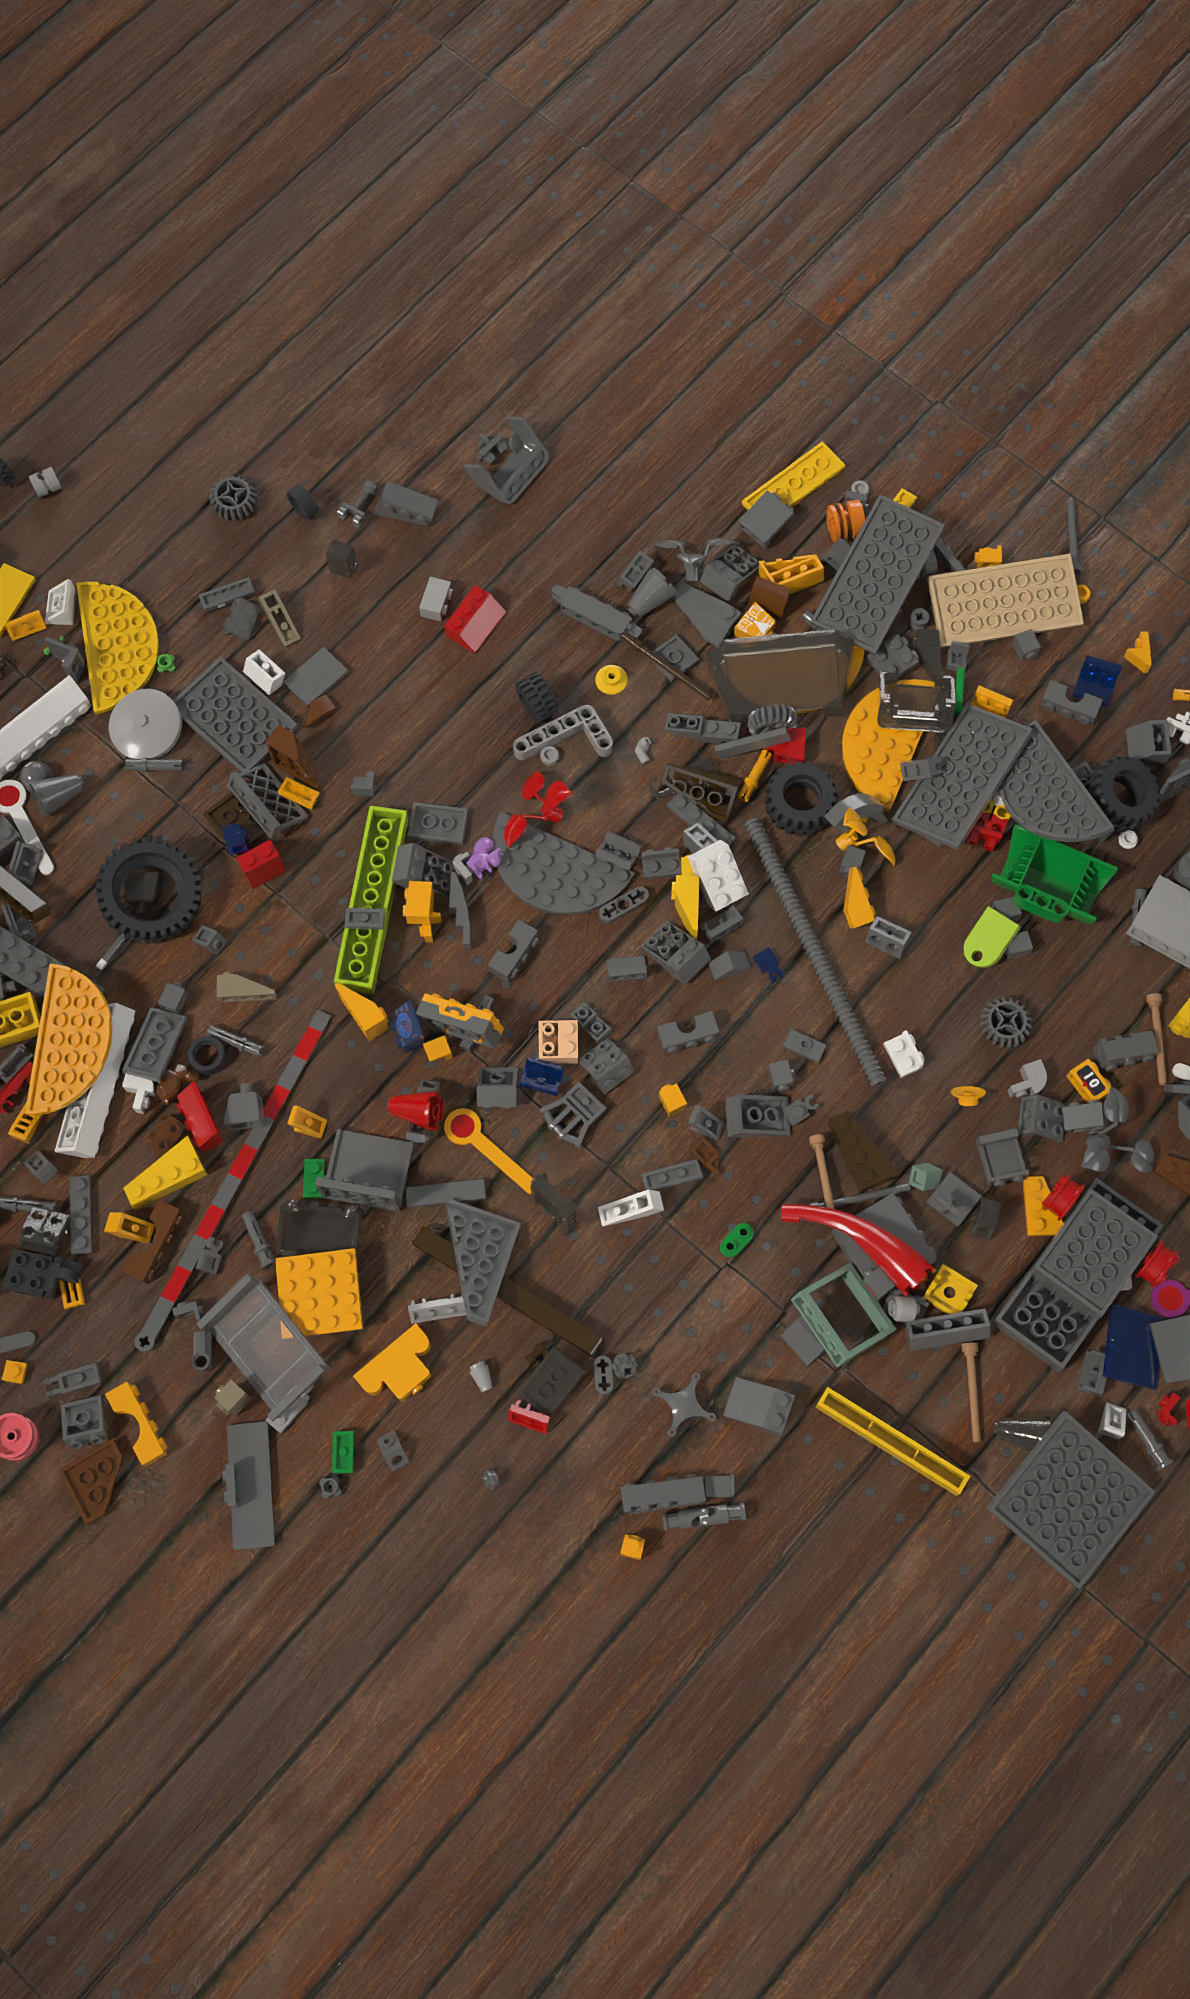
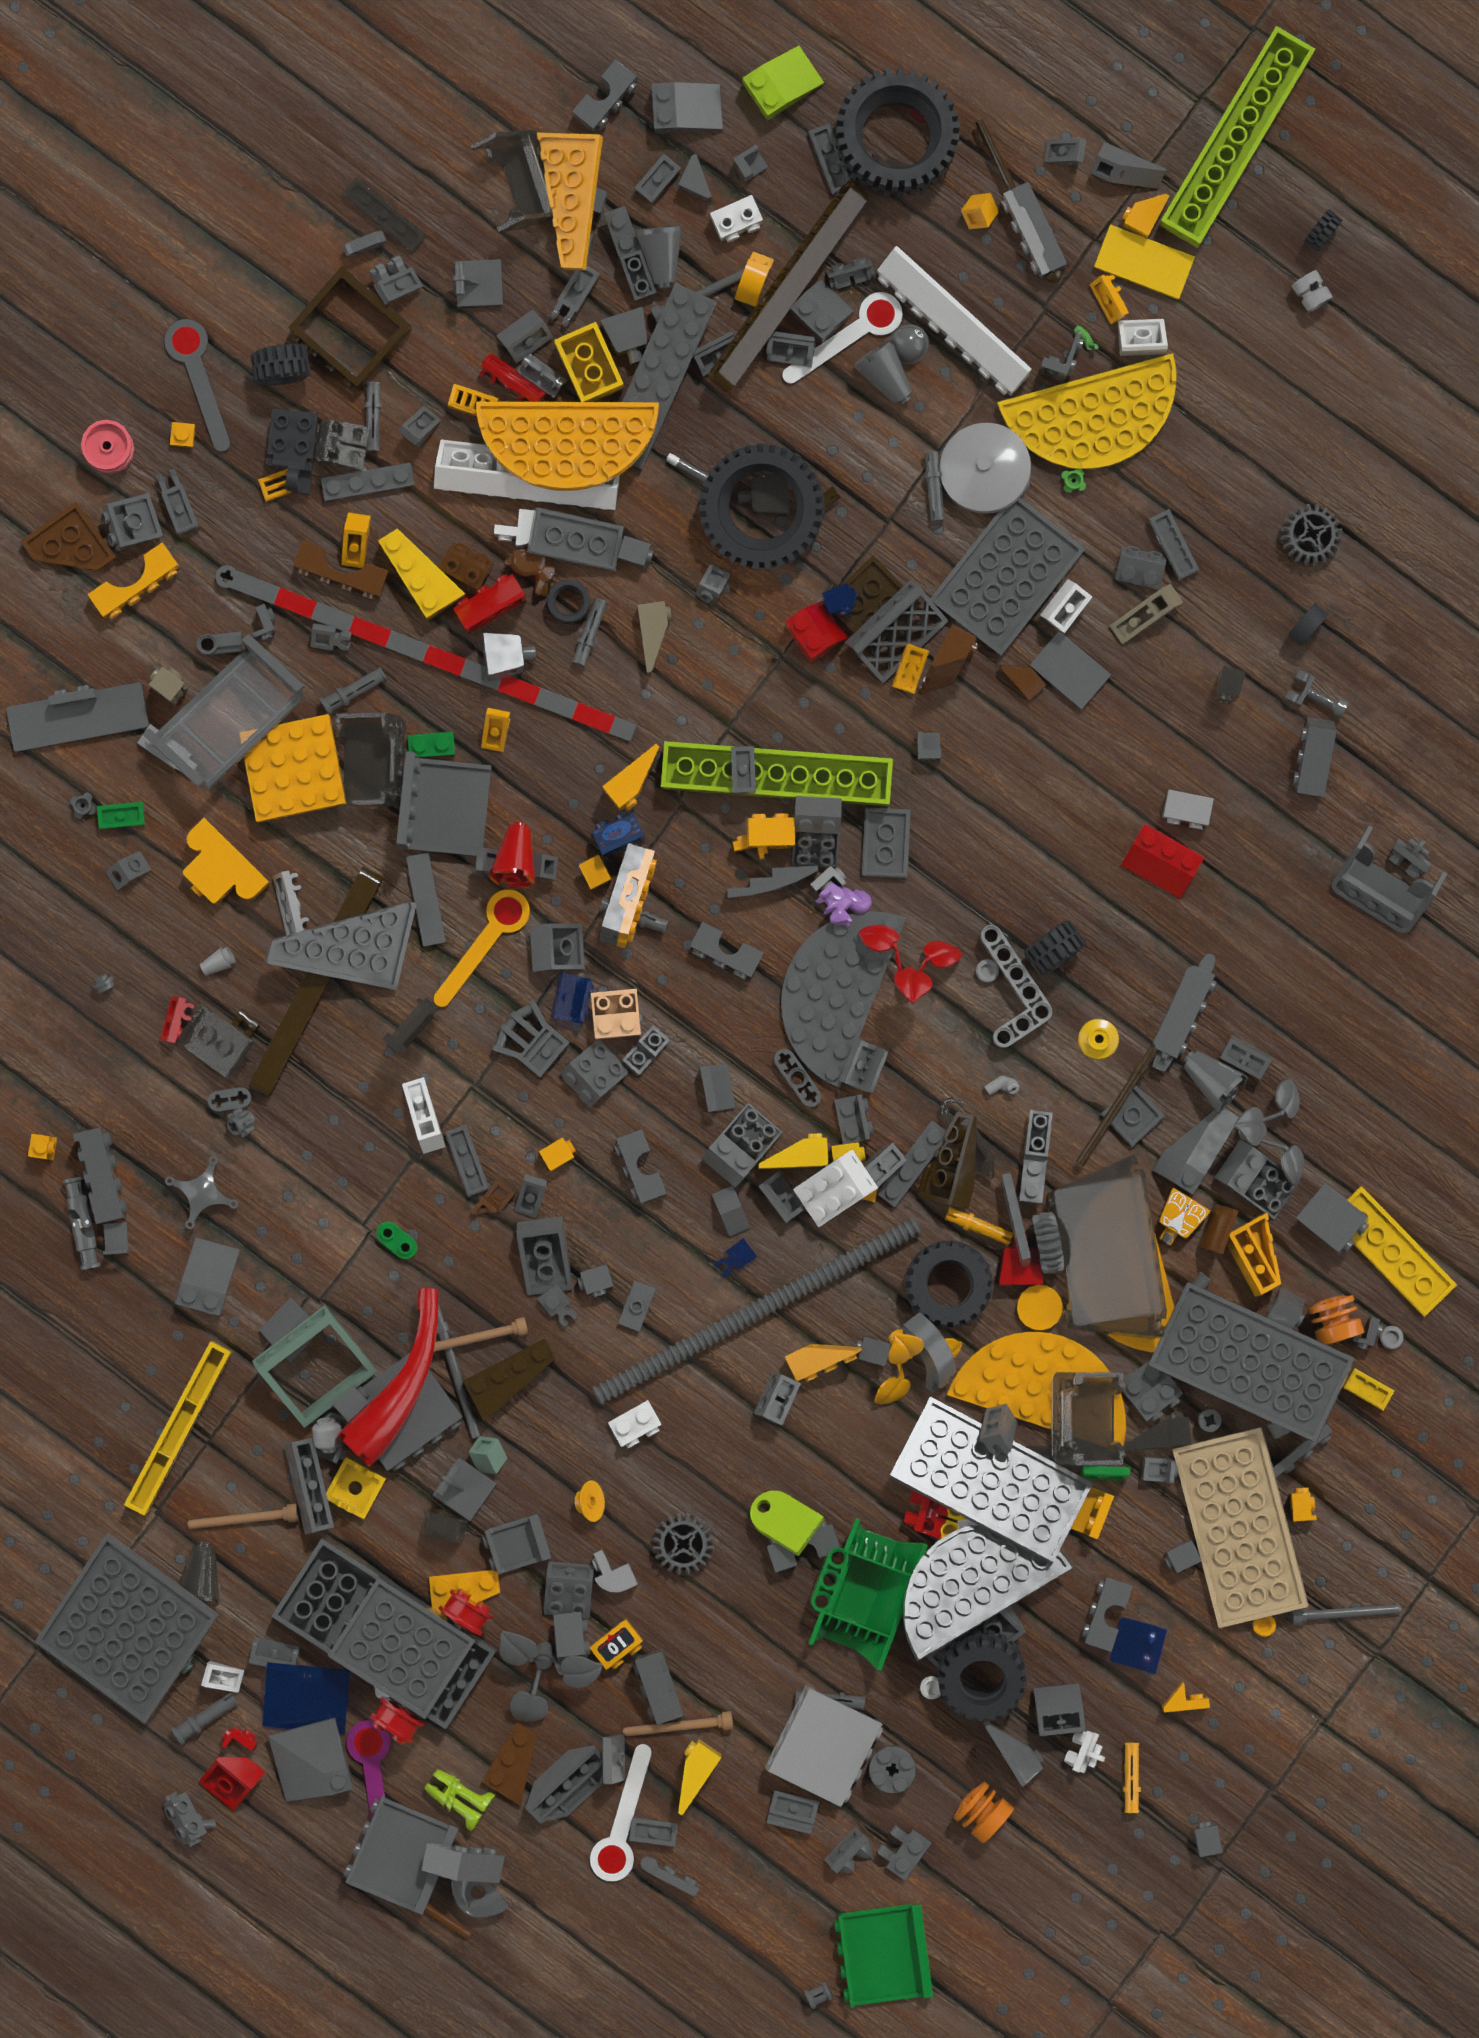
camera: 80 degrees right, 15 degrees up
none -> light orange tile [1017,1285,1063,1330]

